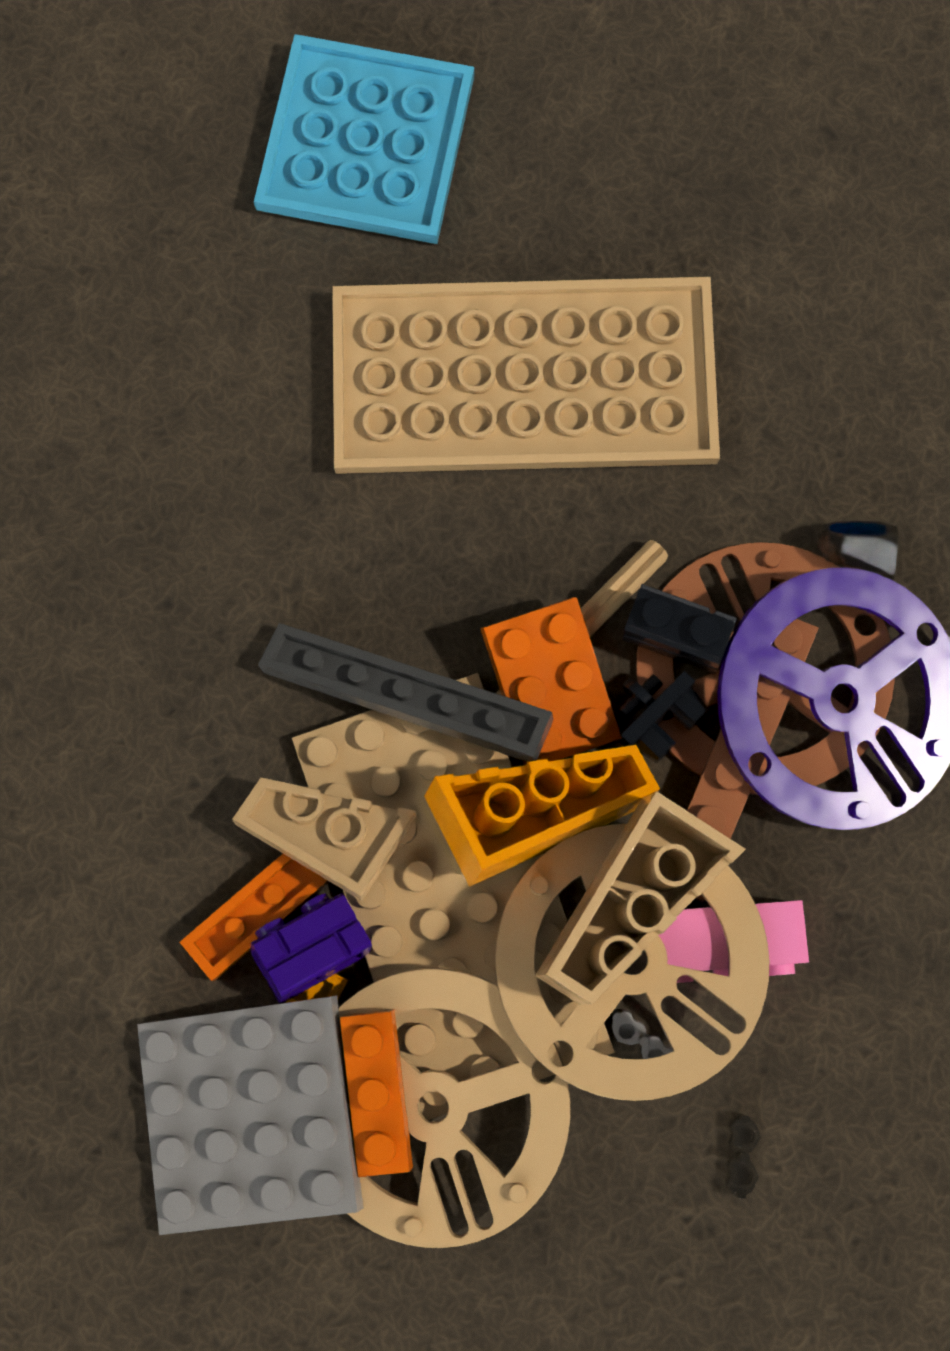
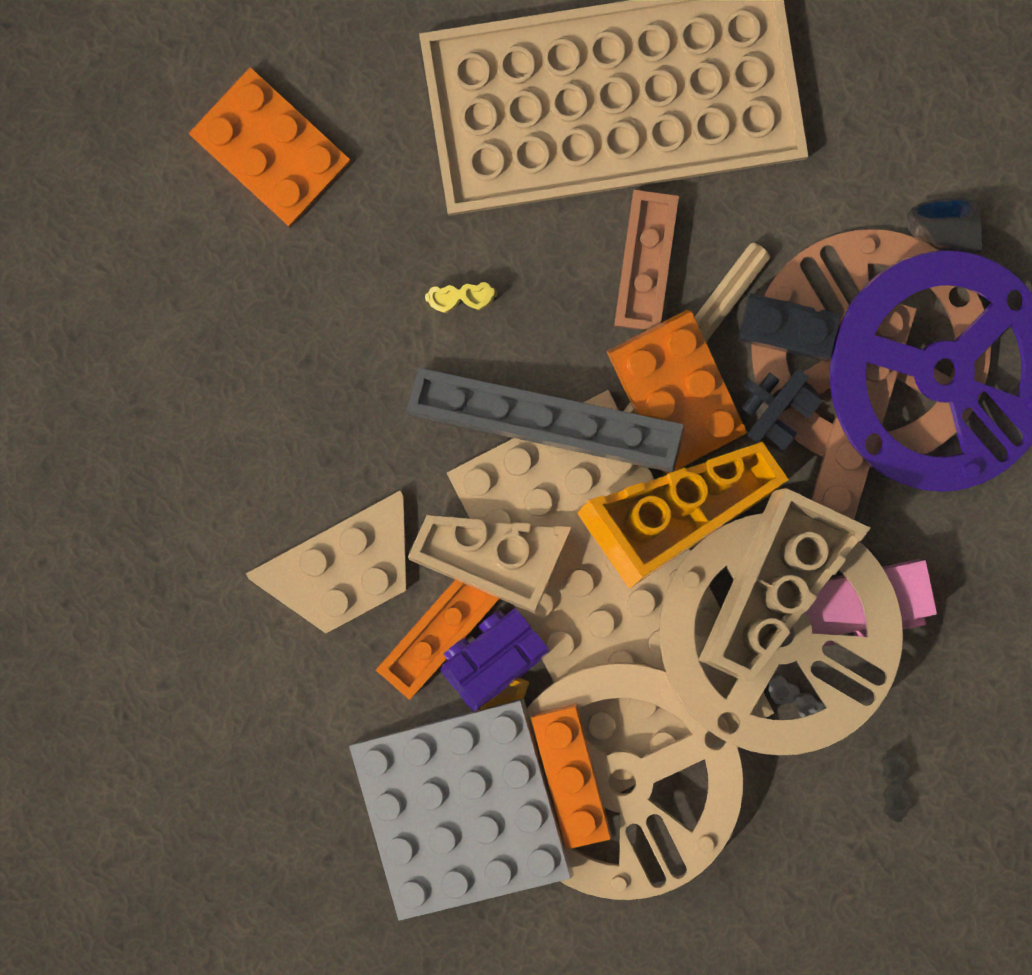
camera: 15 degrees left, 10 degrees up
none -> orange plate [188,67,351,228]
none -> tan wing [246,490,407,633]
none -> light yellow piece [425,282,497,313]
none -> nougat plate [614,190,679,331]

